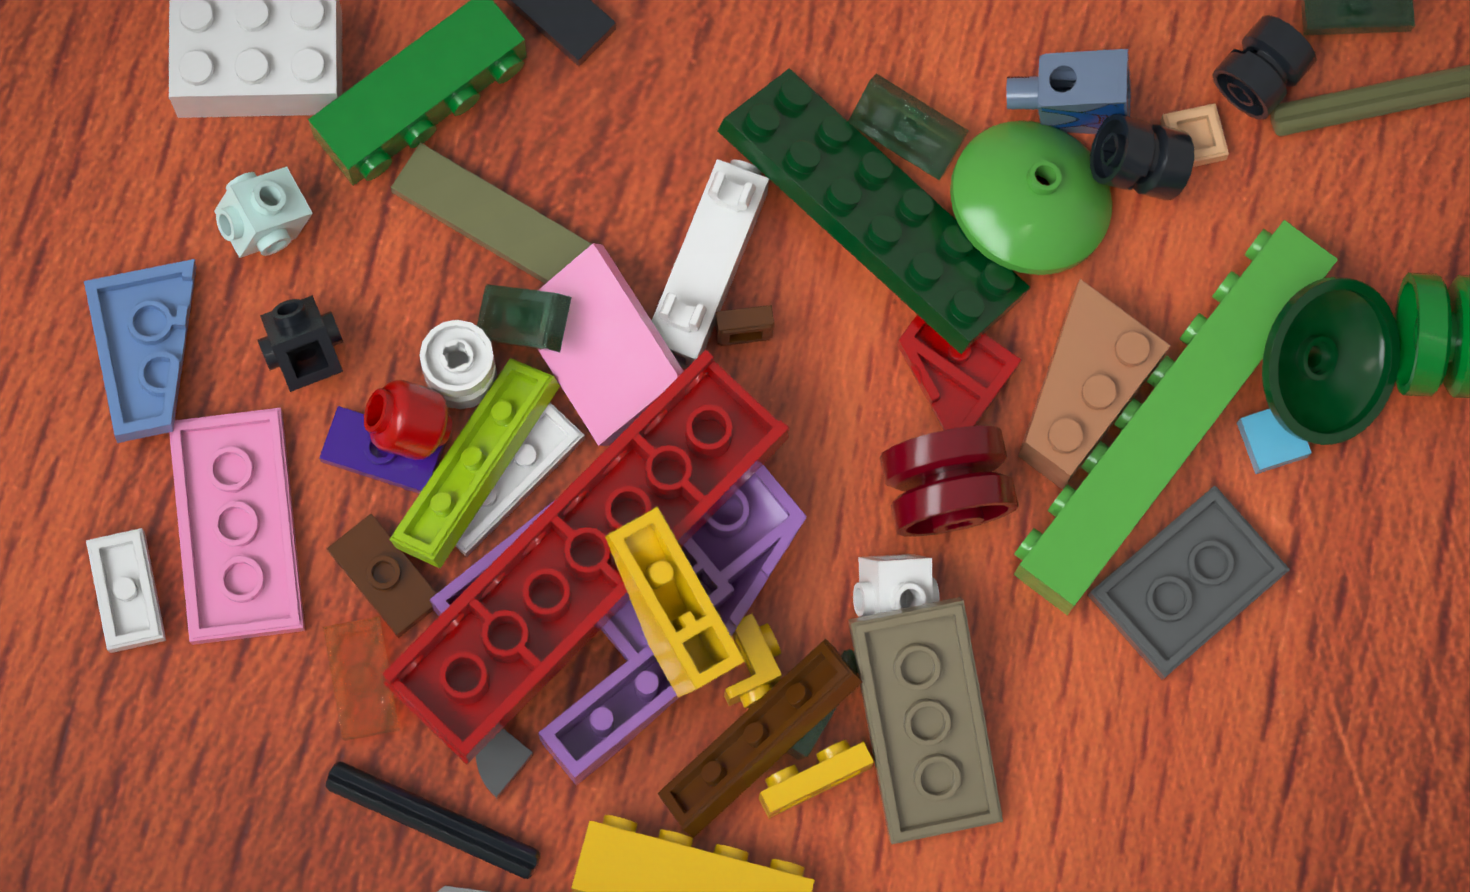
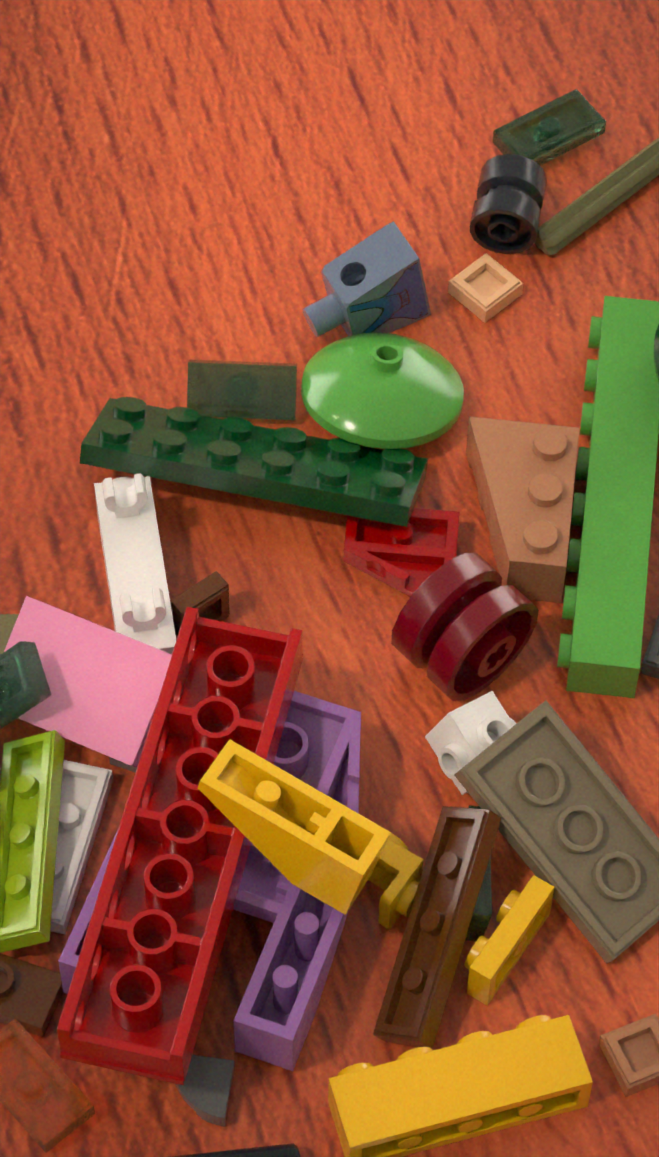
camera: 25 degrees left, 20 degrees down
black wheel [1090,114,1194,200] -> none

